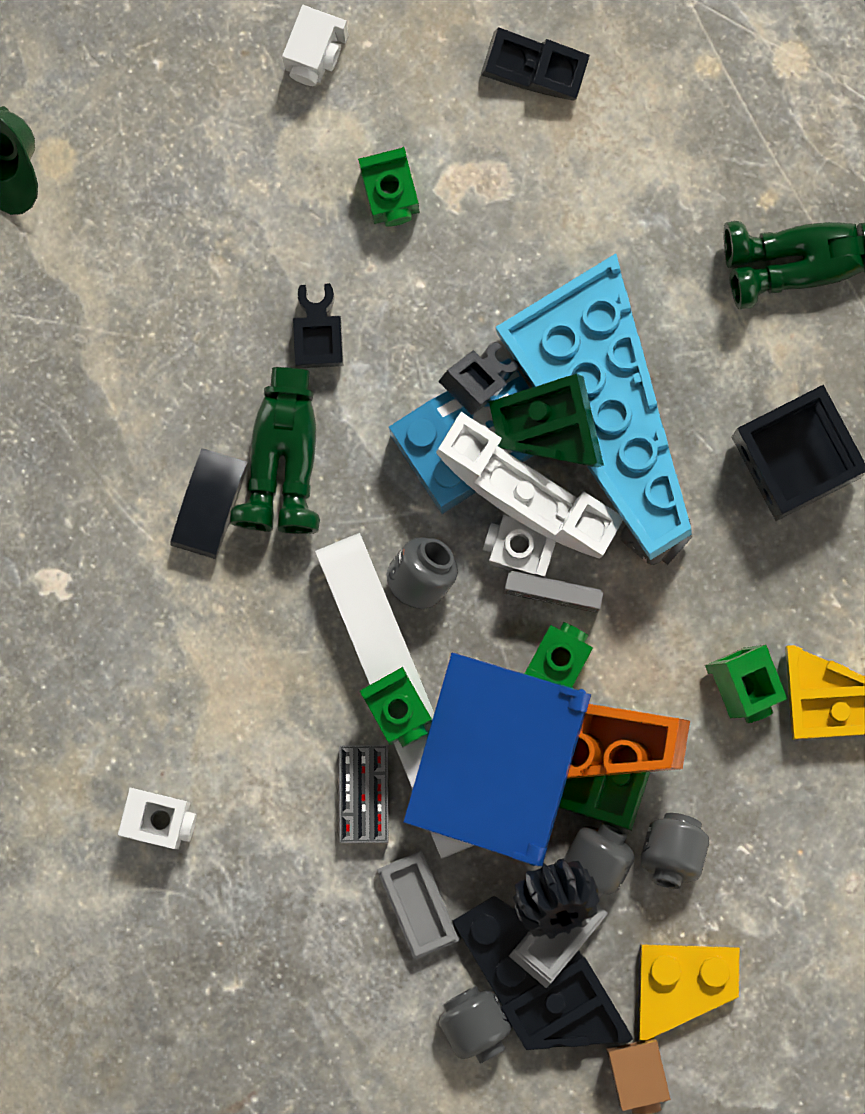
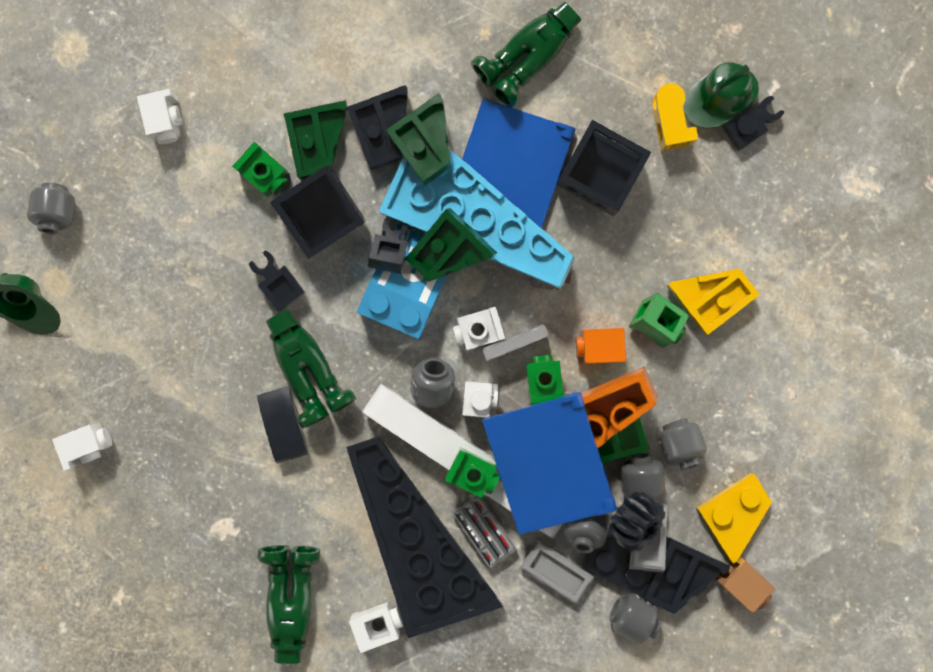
camera: 40 degrees left, 5 degrees up
white slope [436,412,623,559] -> none
black slope [481,27,590,101] -> none
none -> dark grey head [27,183,75,235]
none -> dark green piece [257,545,321,664]
none -> black piece [270,165,366,259]
none -> dark green wing [284,100,348,180]
none -> black wing [346,436,504,639]
none -> black wing [347,85,408,171]
none -> dark green wing [386,93,453,186]
none -> blue piece [462,98,576,228]
none -> white brick [463,381,498,417]
none -> dark grey head [564,513,610,553]
none -> orange brick [575,328,626,363]

